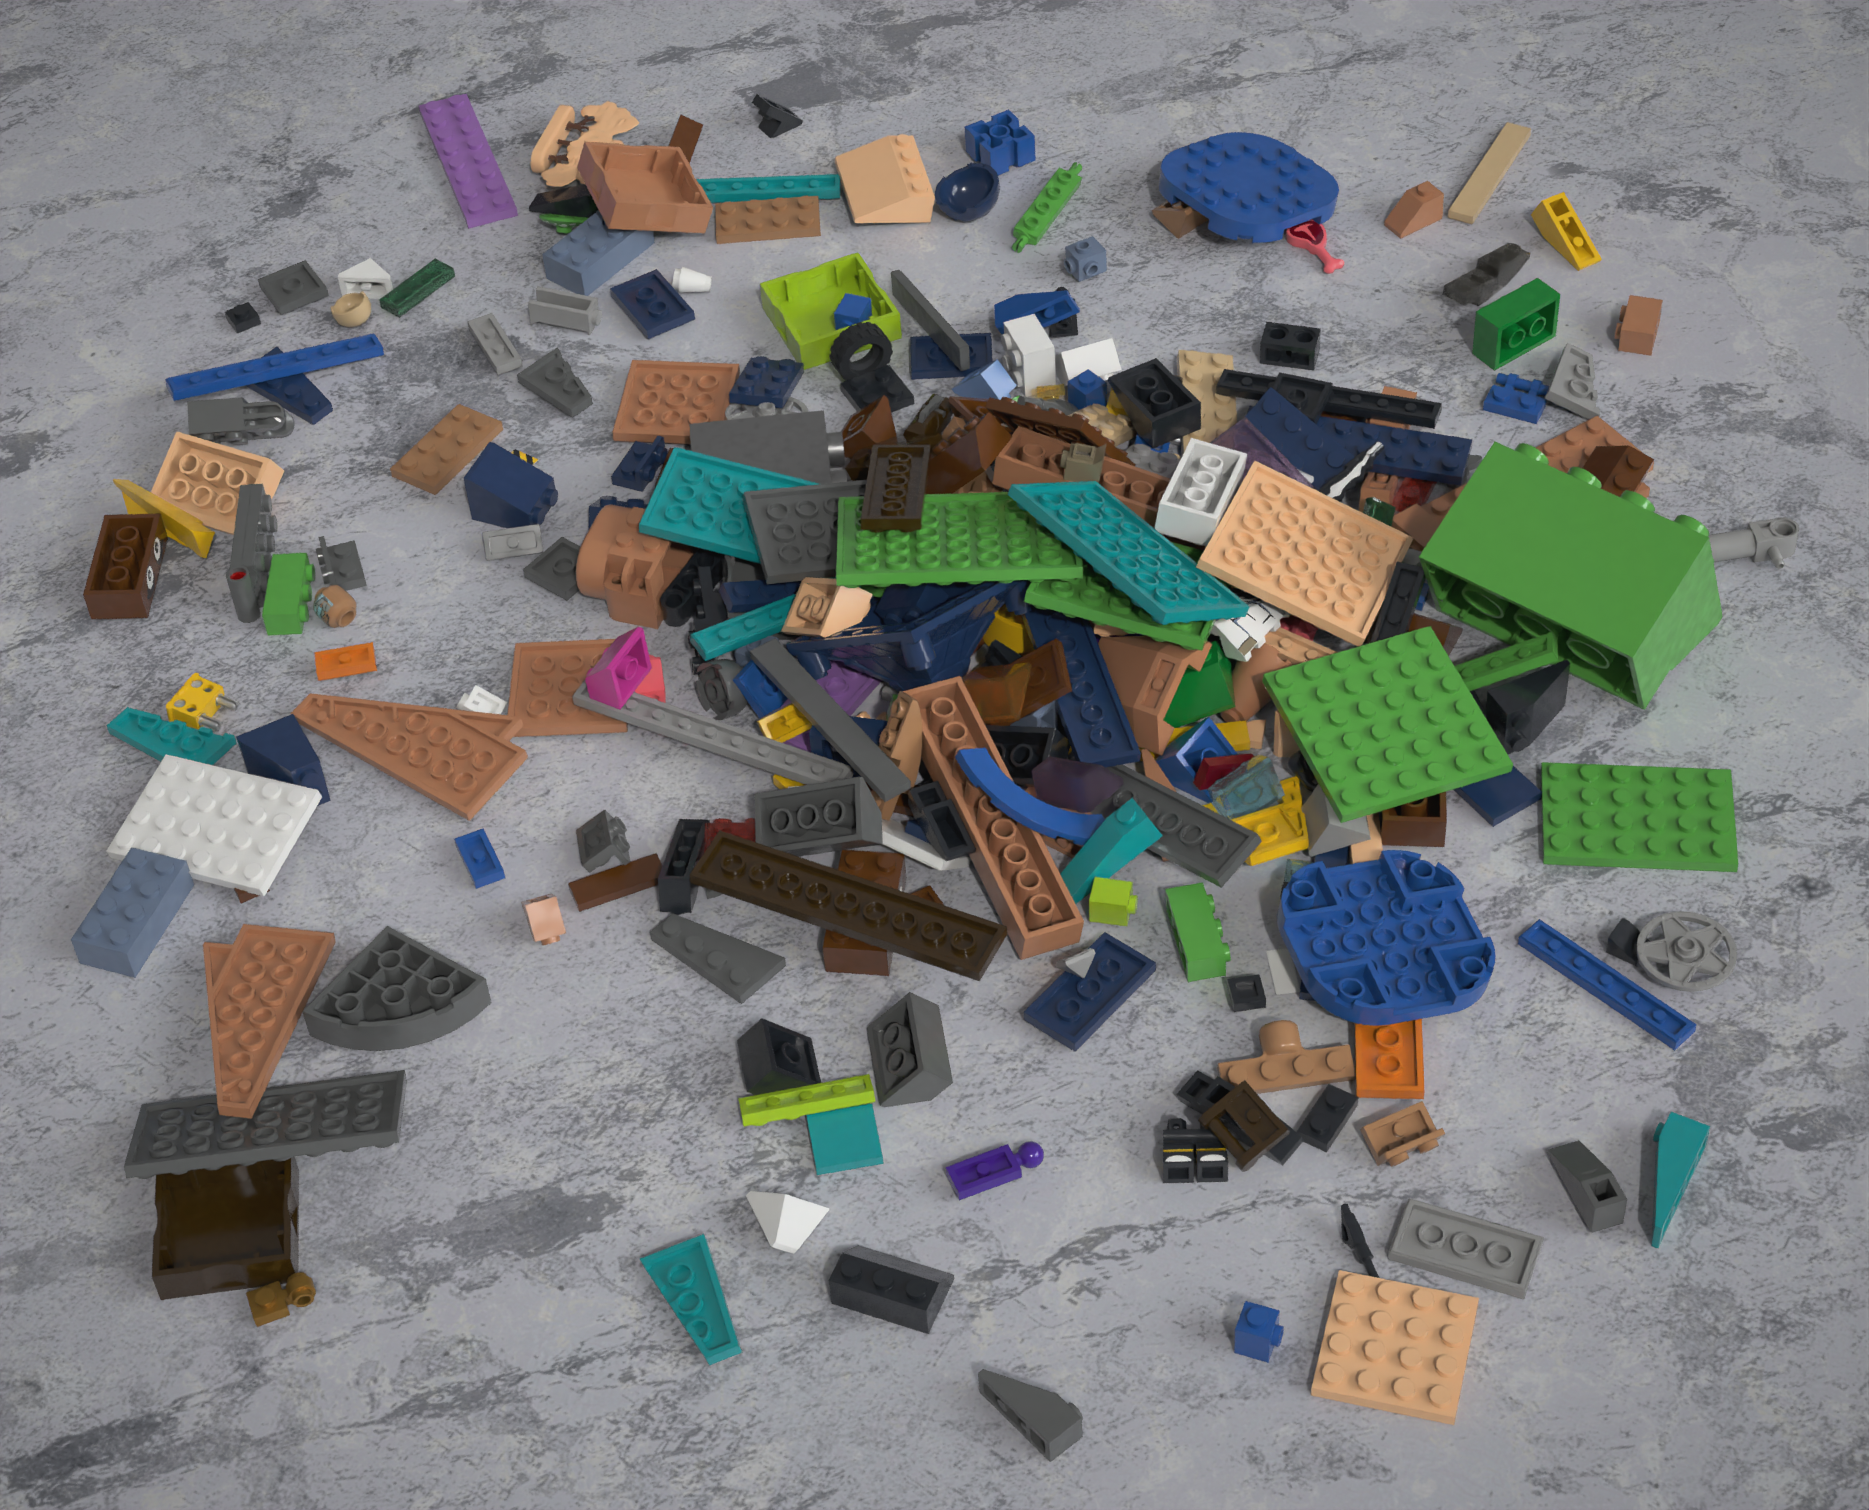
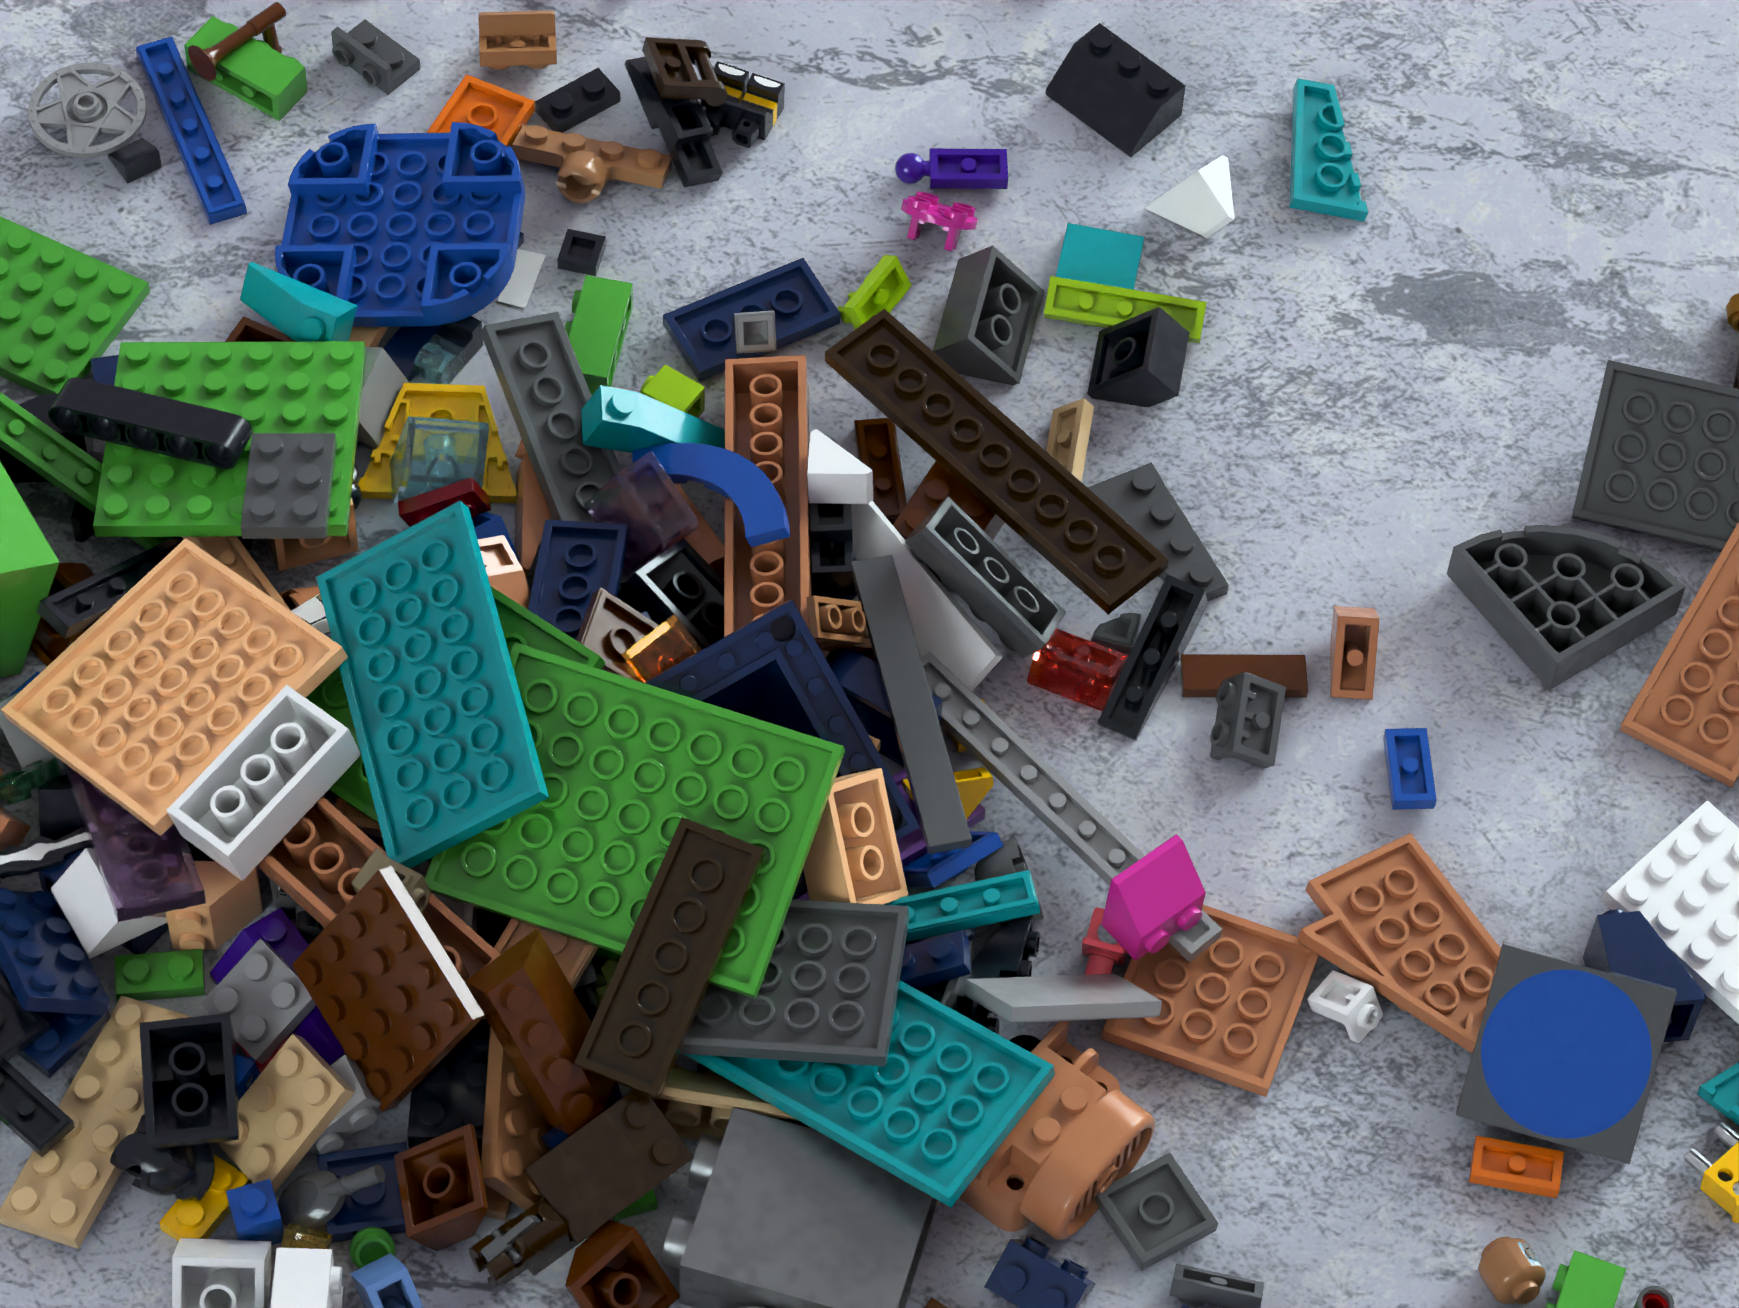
camera: 165 degrees left, 10 degrees up
none -> black beam [48,377,253,469]
none -> bright green brick [184,16,308,121]
none -> reddish brown piece [188,2,286,81]
none -> teal slope [240,262,358,342]
none -> dark grey plate [241,433,337,539]
none -> dark grey bracket [331,19,420,95]
none -> white slope [807,429,873,504]
none -> lime plate [837,255,912,329]
none -> dark pink plate [901,191,977,252]
none -> light grey tile [964,974,1162,1023]
none -> tan plate [1046,398,1094,482]
none -> blue tile [1456,941,1677,1164]

